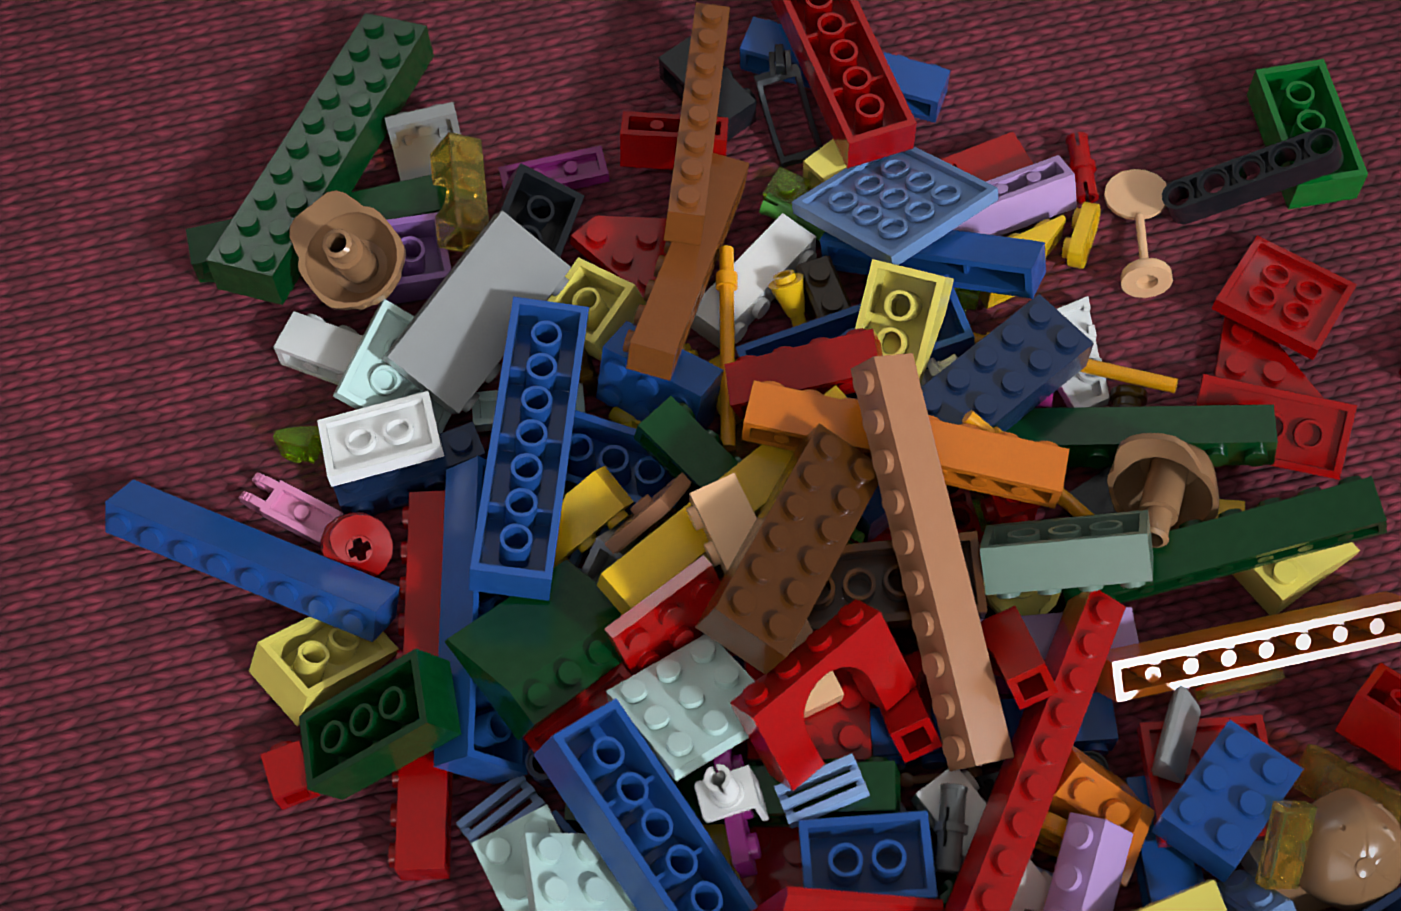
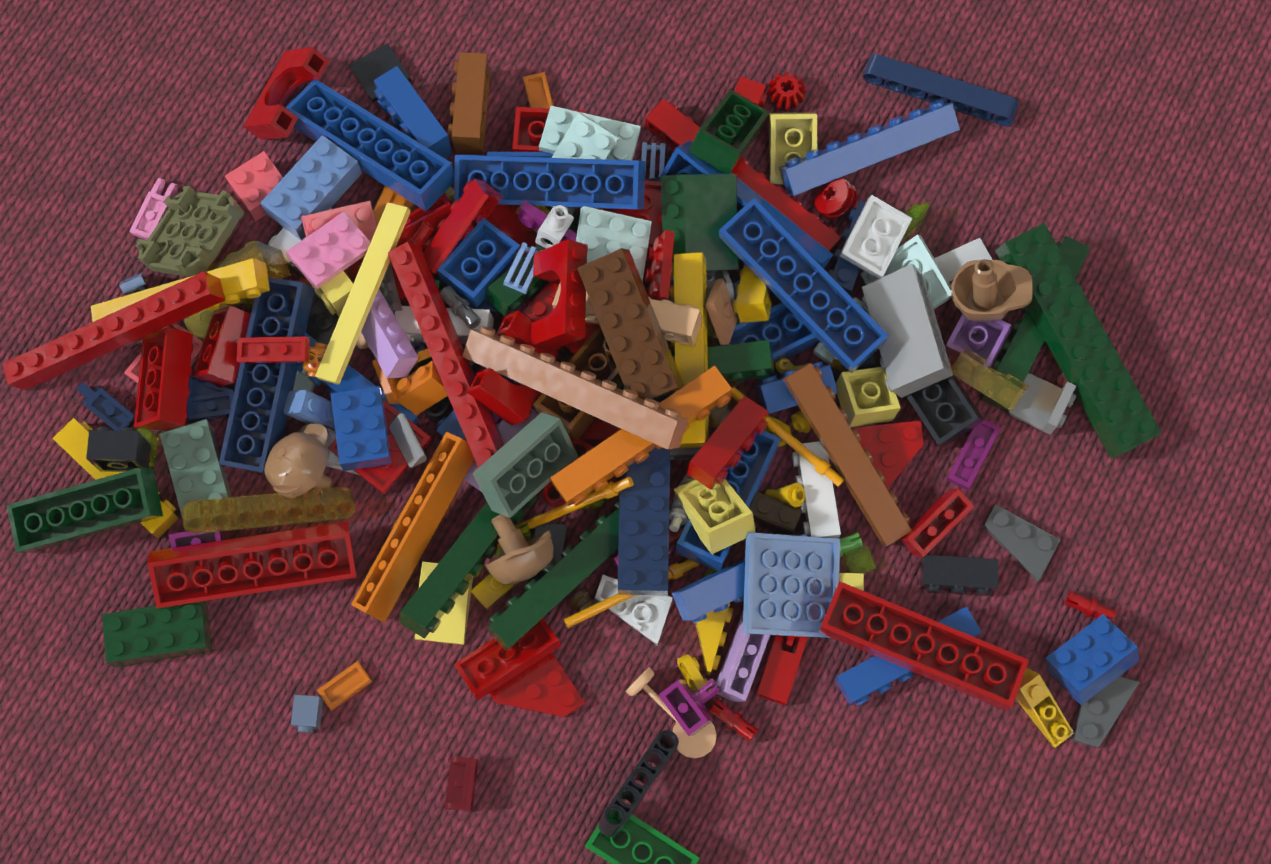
camera: 130 degrees right, 10 degrees up
bright pink hinge [239,472,344,547] -> none
dark orange brick [664,2,730,245] -> none
black sword [753,44,823,168] -> none
red plate [1211,235,1357,360] -> none
clear yellow plate [1255,801,1318,890] -> none
none -> magenta brick [659,678,721,736]
none -> red gear [767,71,806,112]
none -> dark blue beam [863,54,1019,126]
none -> dark grey wing [983,504,1060,583]

